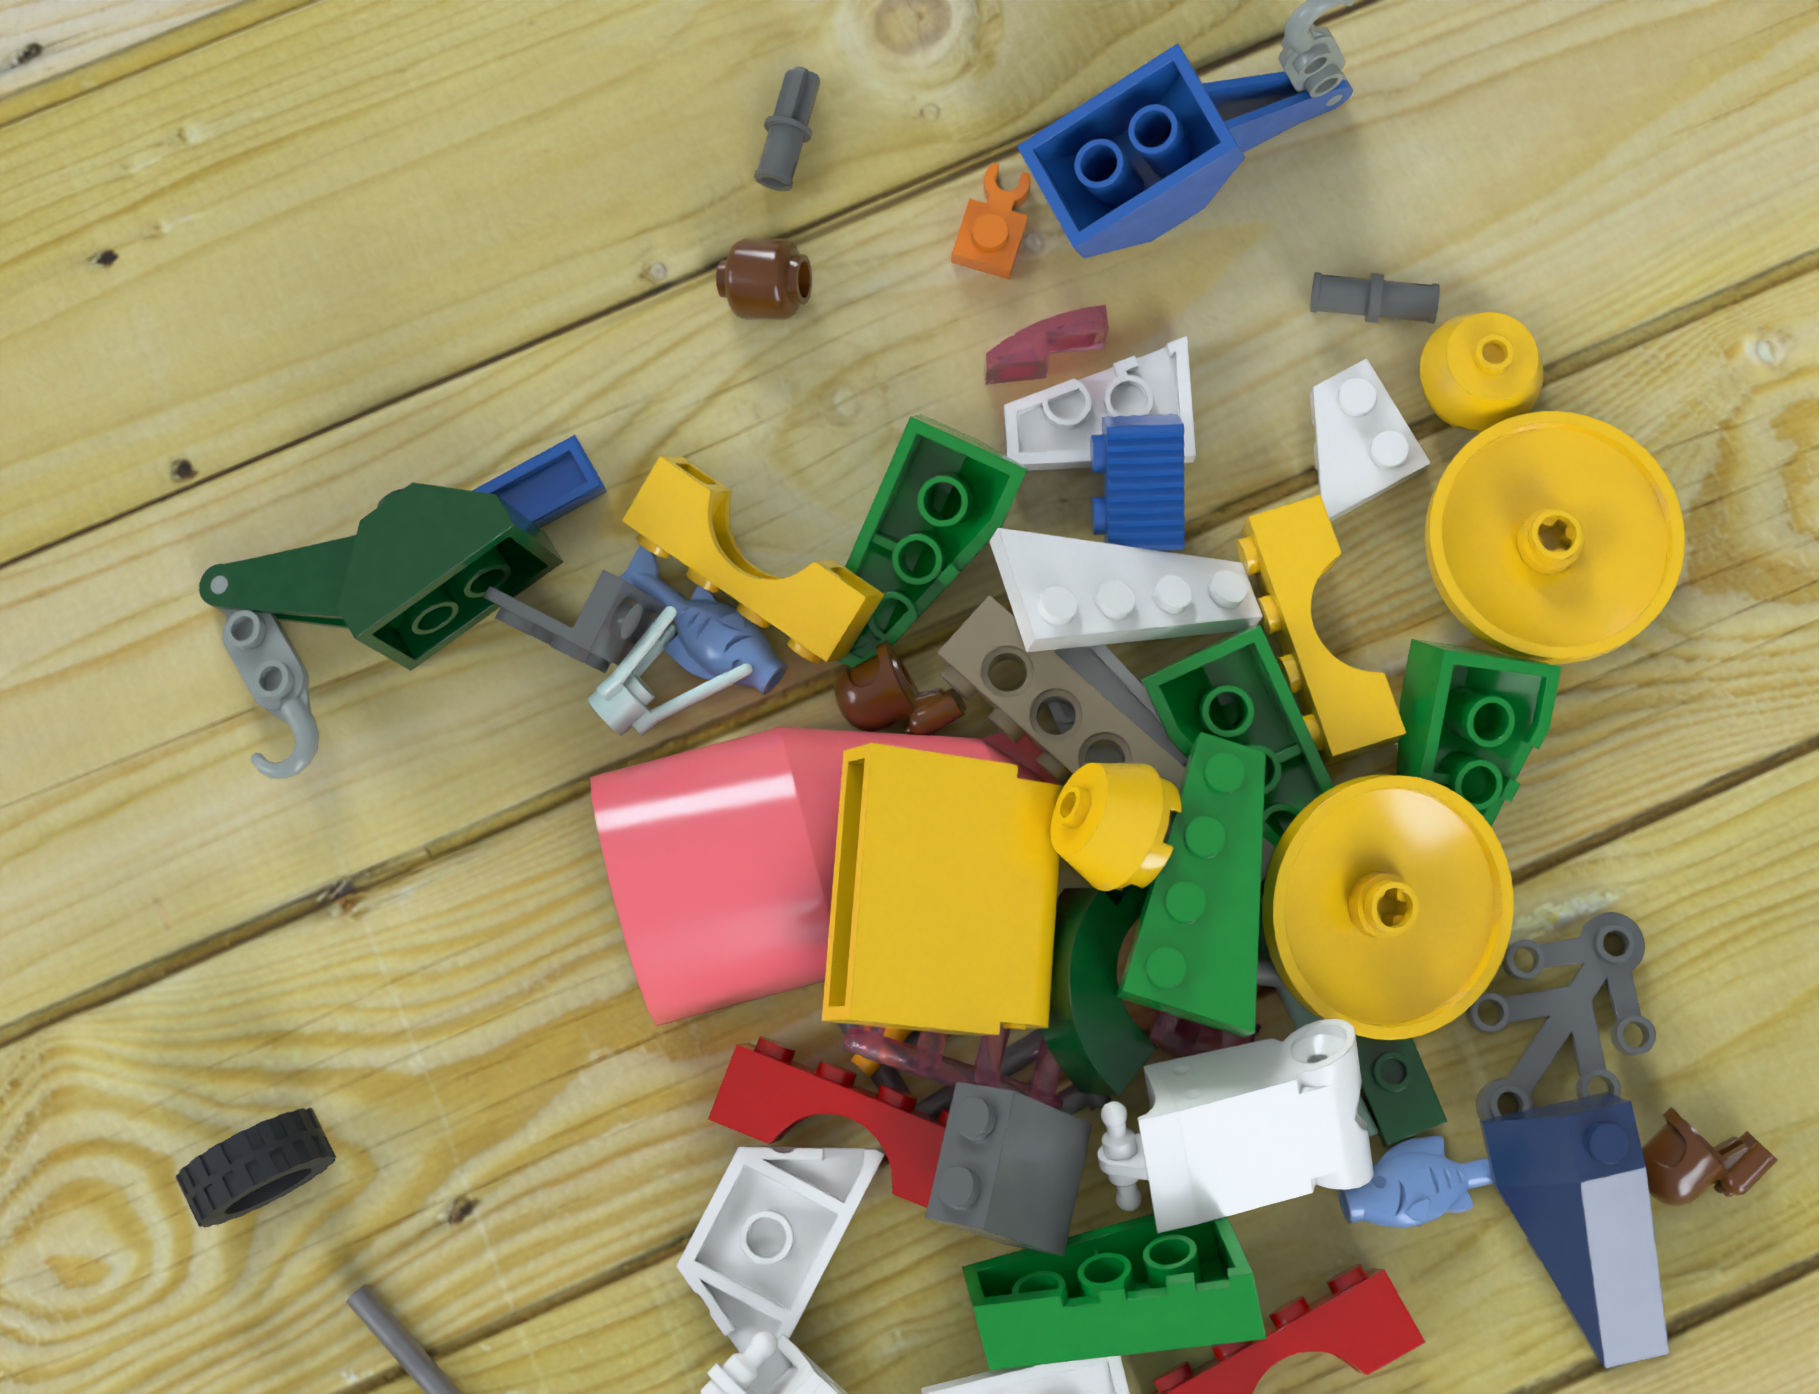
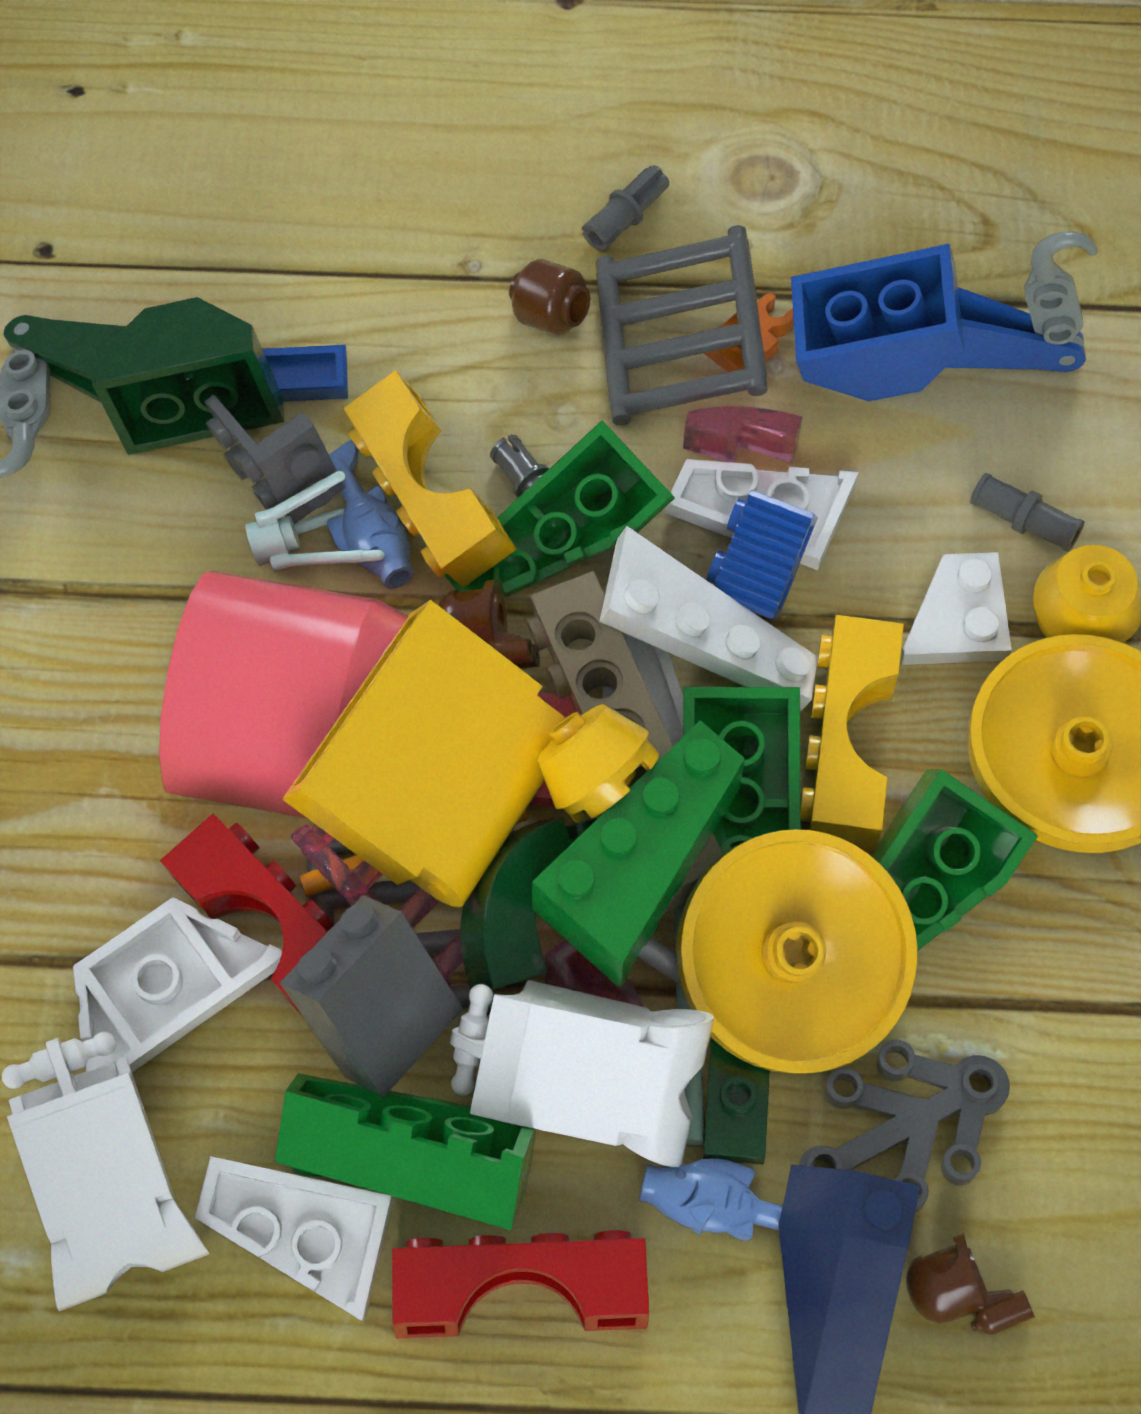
camera: 25 degrees right, 15 degrees down
none -> dark grey pin [490,434,550,497]
none -> dark grey bar [596,225,768,425]

